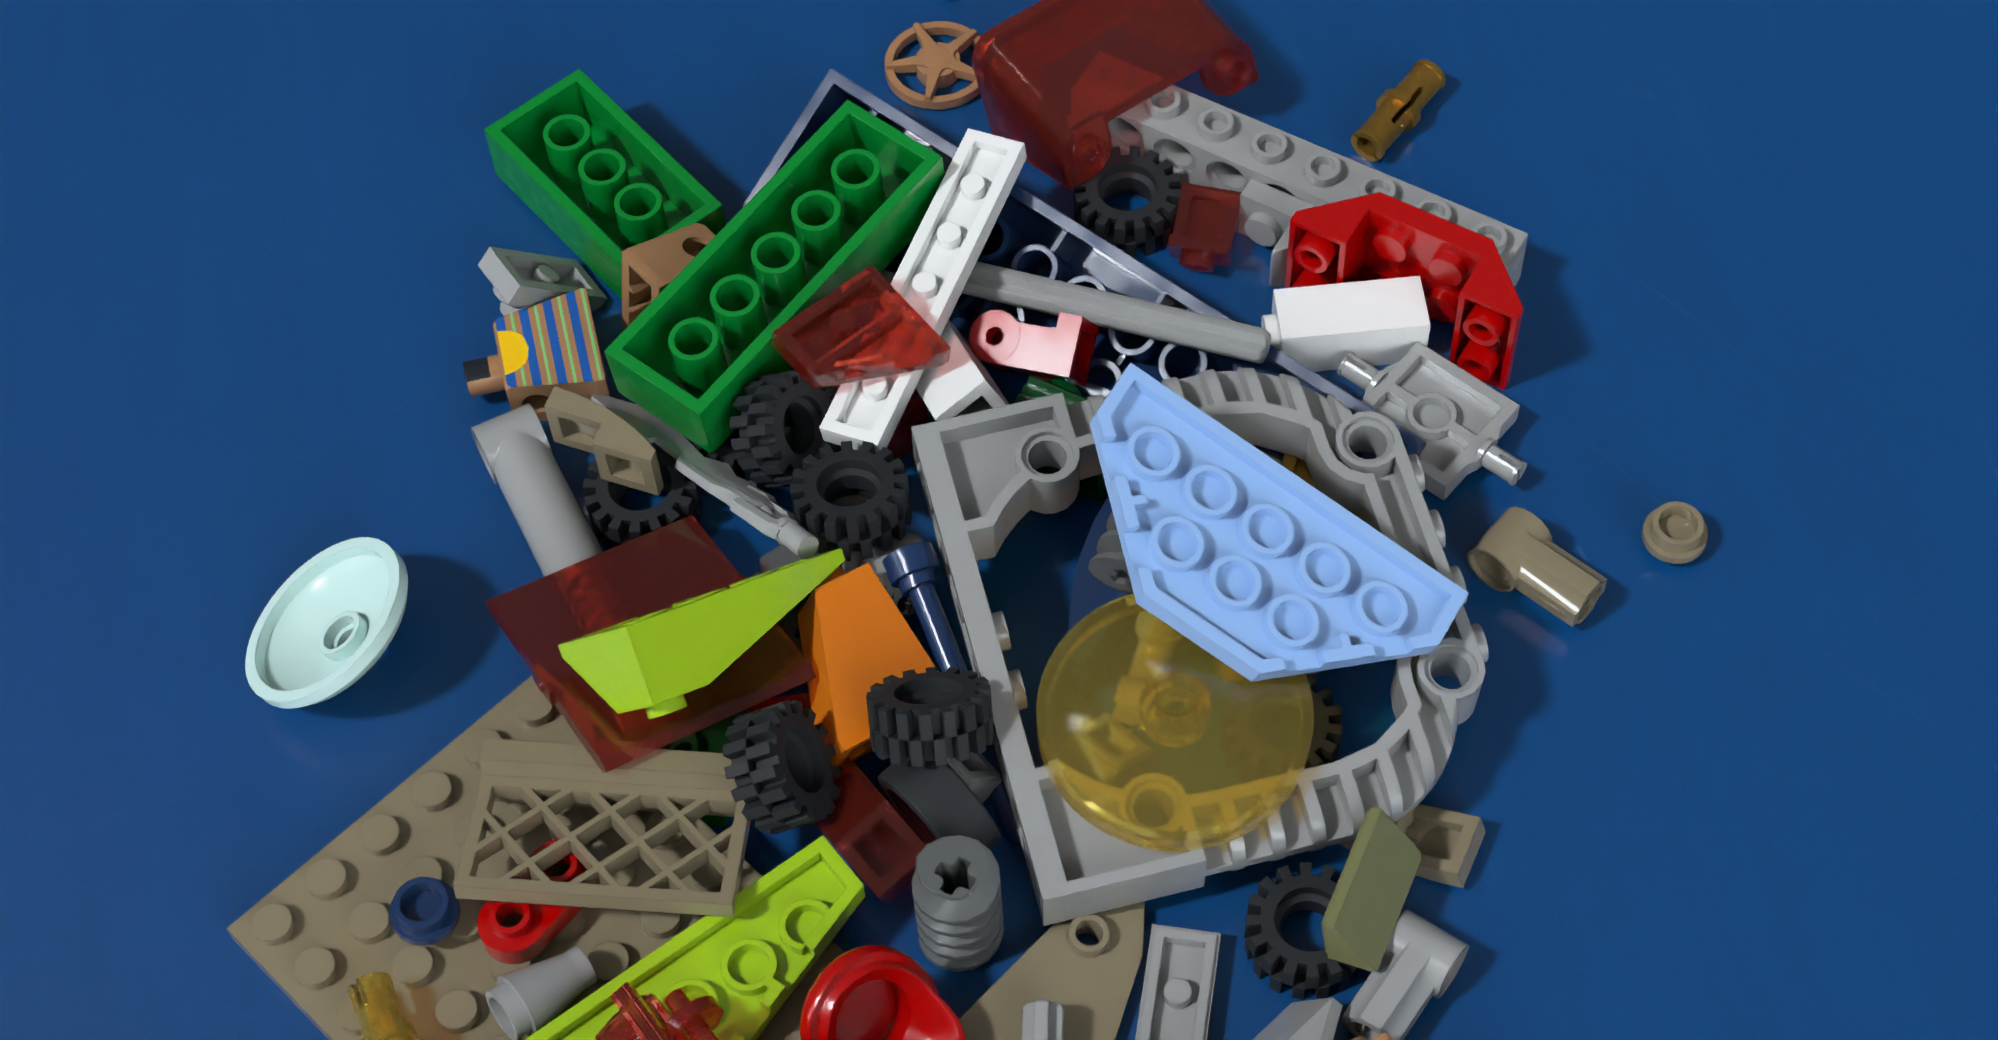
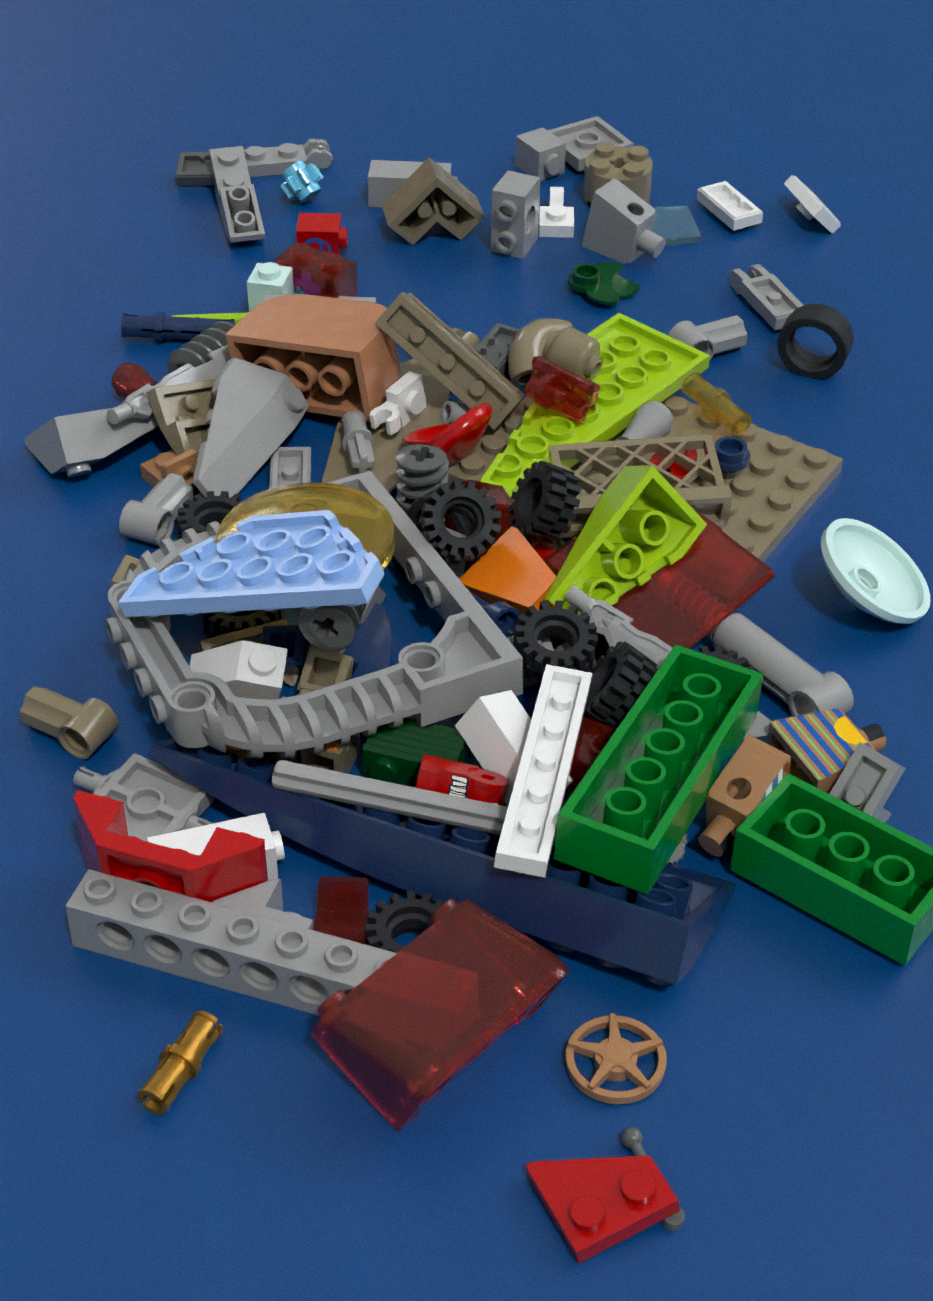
camera: 165 degrees right, 15 degrees down
dark tan slope [544,386,664,496] -> none
clear red wing [772,265,951,389] -> none
olive slope [1321,806,1421,971] -> none

